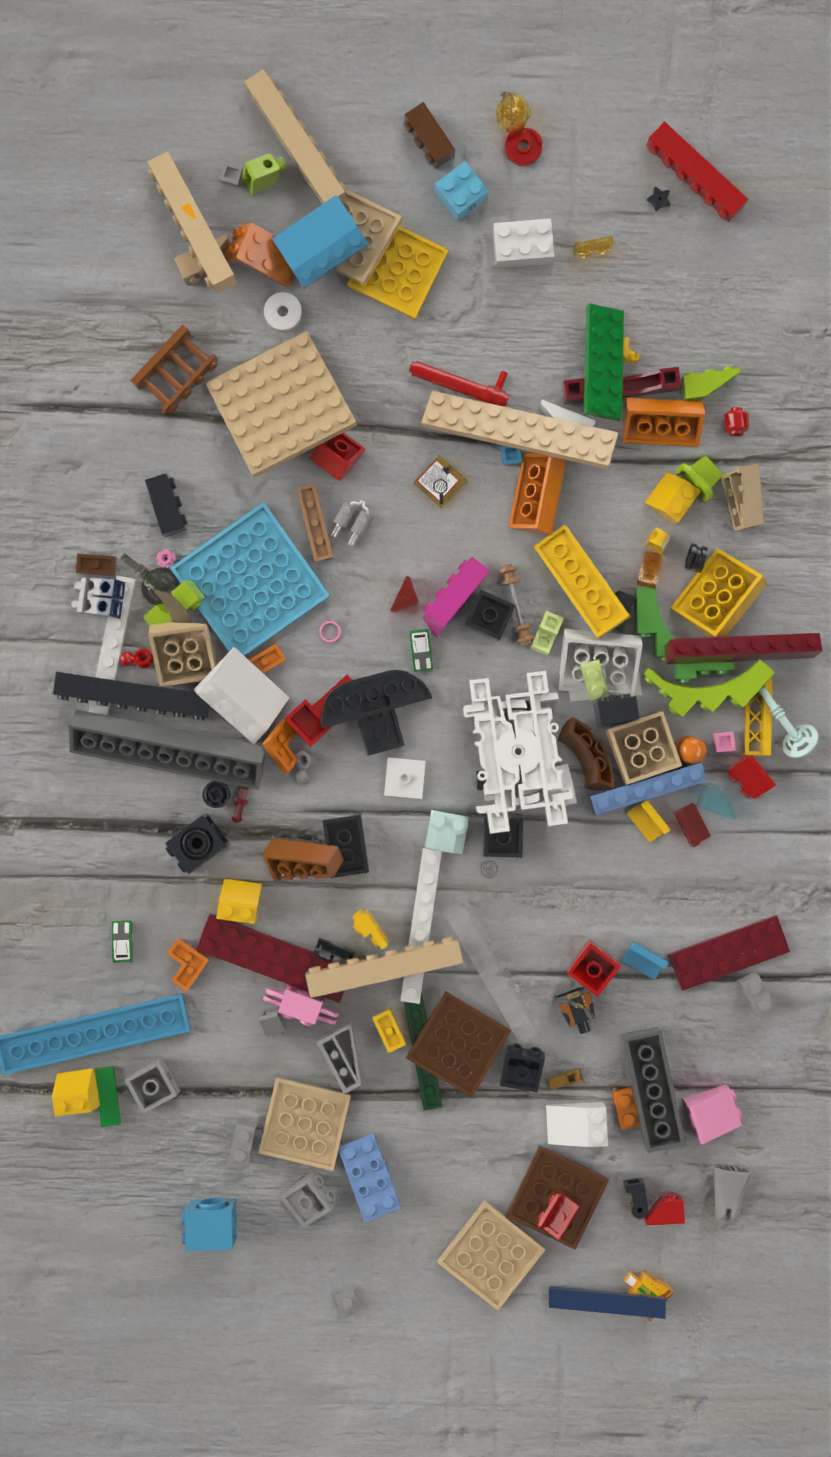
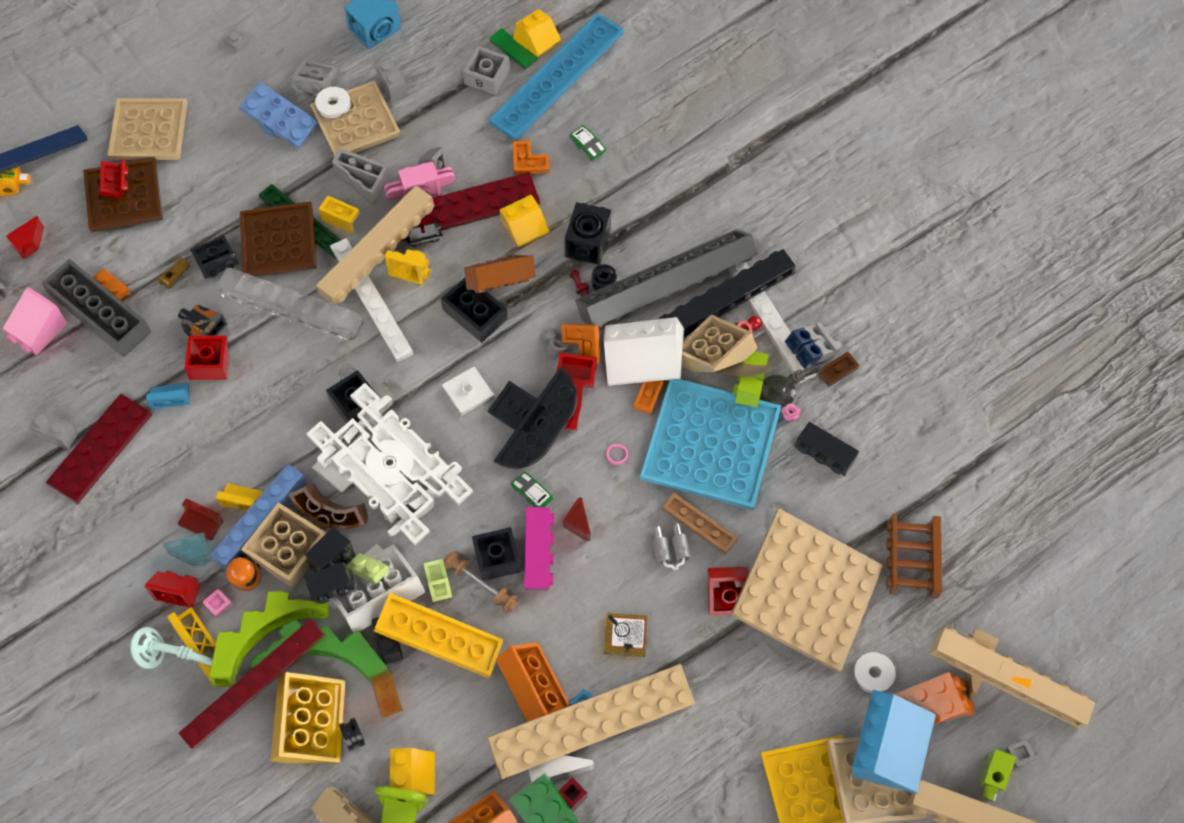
camera: 145 degrees right, 25 degrees down
red cylinder [409,361,510,407] -> none
light aqua slope [425,810,469,854] -> none
white slope [546,1102,608,1147] -> none
black leg [623,1178,648,1219] -> none
yellow leg [644,528,670,555] -> none
none -> black slope [304,562,355,604]
none -> white tile [315,87,351,118]

